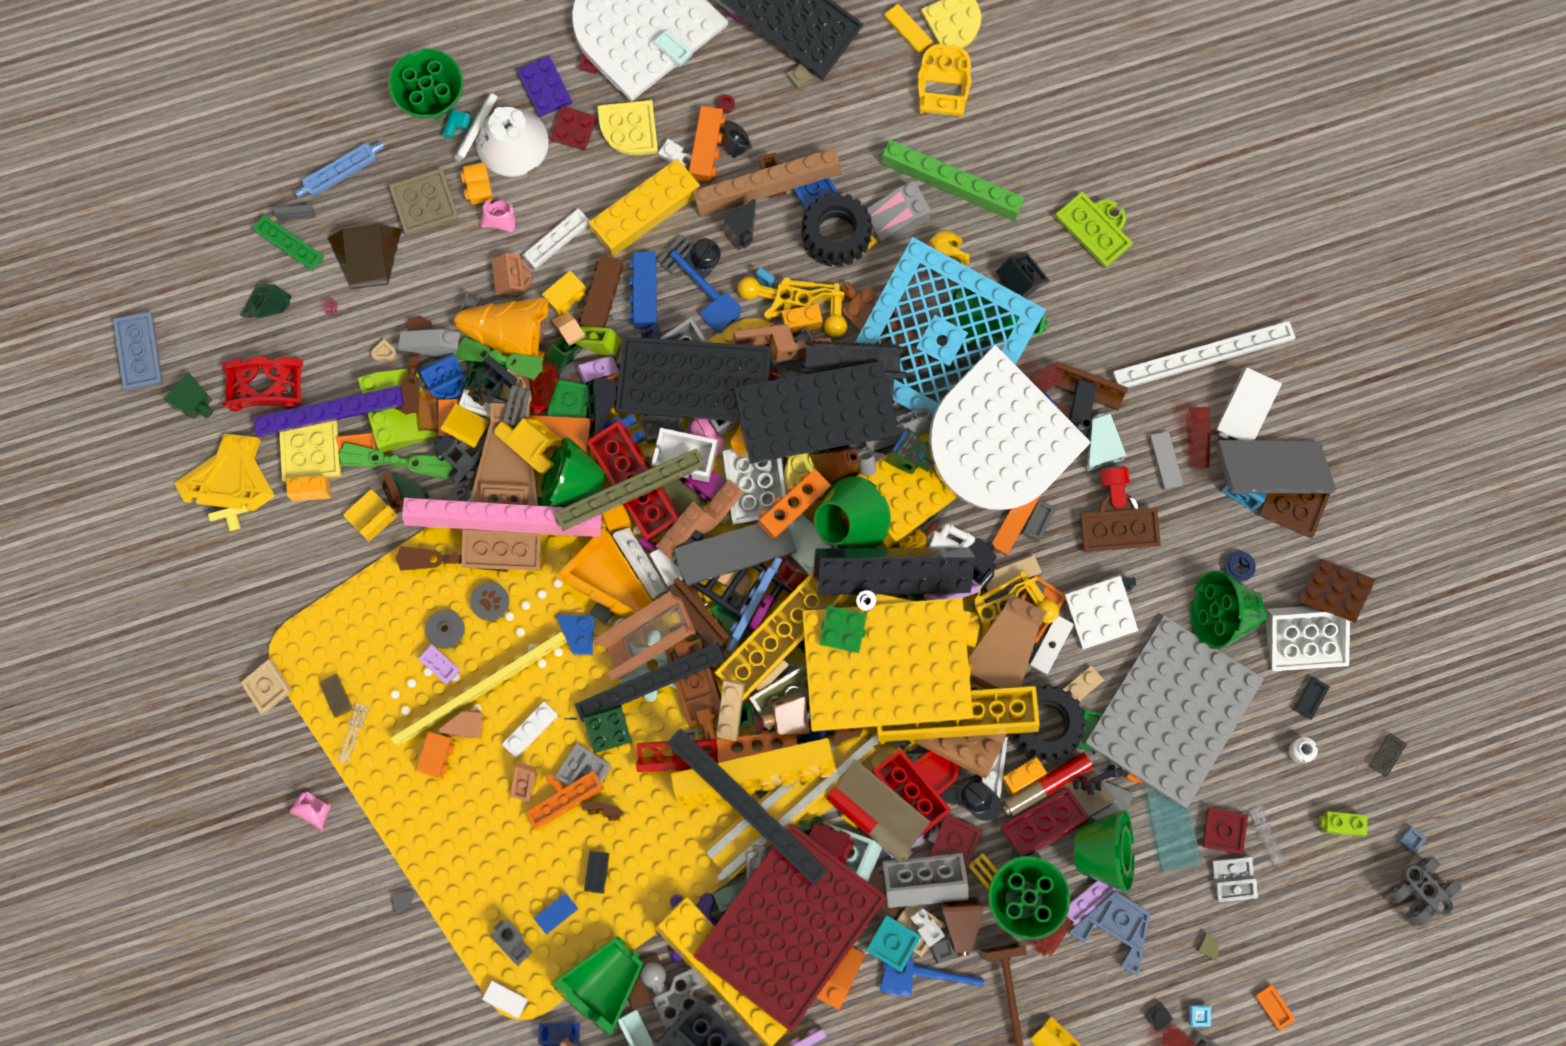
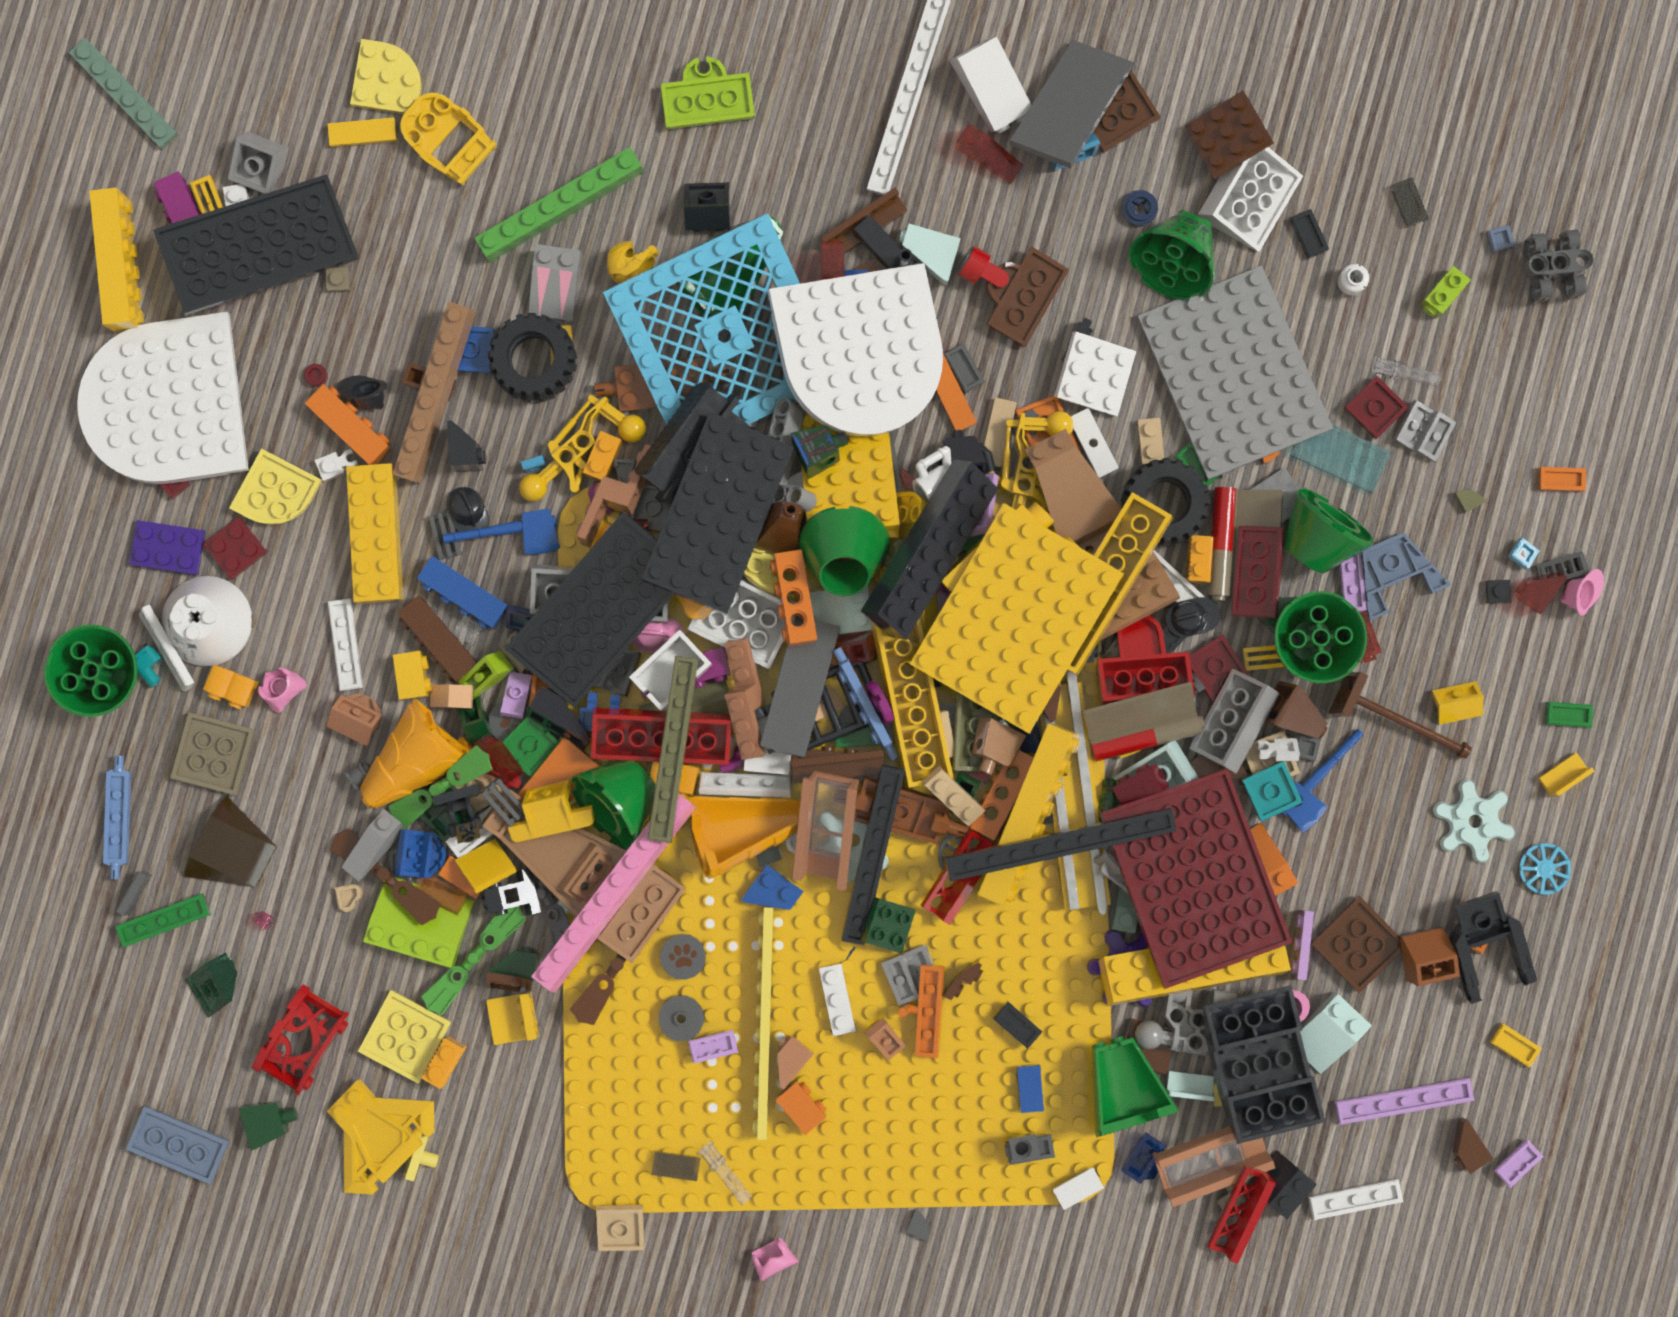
camera: 55 degrees left, 10 degrees up
dark purple plate [253,386,404,437] -> none
orange tile [336,432,378,452] -> none
light aqua tile [653,30,692,67] -> none
green plate [820,606,867,653] -> none
plate [856,590,876,610] -> none
black bar [1072,764,1123,795] -> none
light grey tile [1150,431,1183,490] -> none

